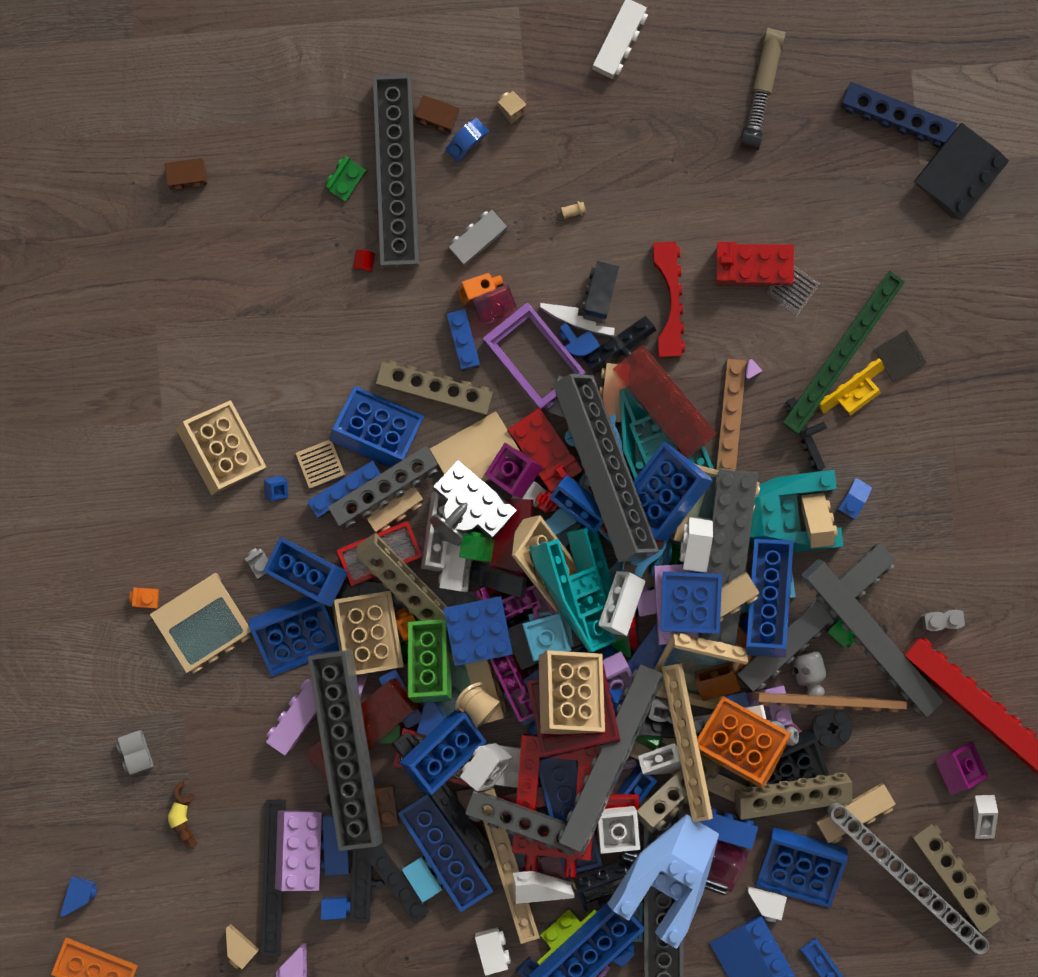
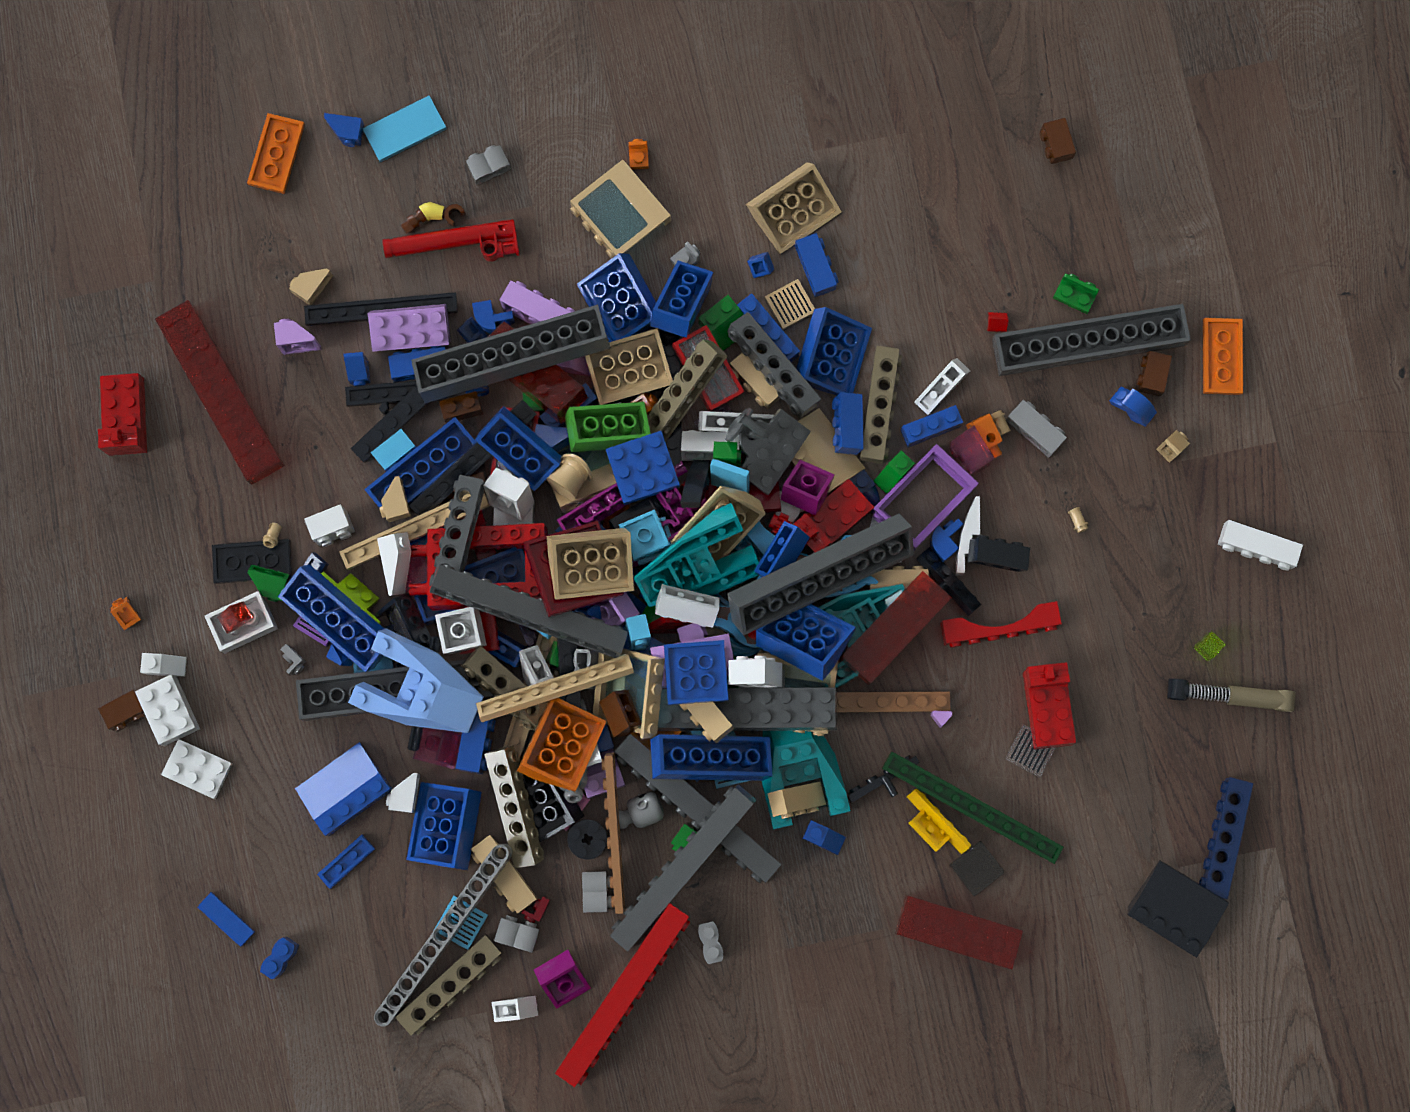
camera: 80 degrees right, 5 degrees down
none -> medium azure tile [363,96,447,162]
none -> tan slope [380,476,411,522]
none -> red piece [383,219,520,262]
none -> medium azure tile [434,895,488,950]
none -> dark blue plate [457,317,487,343]
none -> blue brick [472,300,515,334]
none -> light grey brick [494,915,540,953]
none -> dark red bracket [522,896,551,923]
none -> light grey brick [582,871,612,913]
none -> medium azure brick [625,614,651,651]
none -> green slope [698,295,743,351]
none -> medium azure tile [710,459,750,493]
none -> blue brick [795,233,839,297]
none -> blue brick [832,392,863,455]
none -> dark blue plate [850,469,880,506]
none -> green slope [873,451,915,495]
none -> clear red brick [895,896,1023,970]
none -> white slope [914,358,970,415]
none -> tan pin [991,410,1011,436]
none -> clear neon green panel [1193,631,1226,661]
none -> orange plate [1203,318,1243,395]

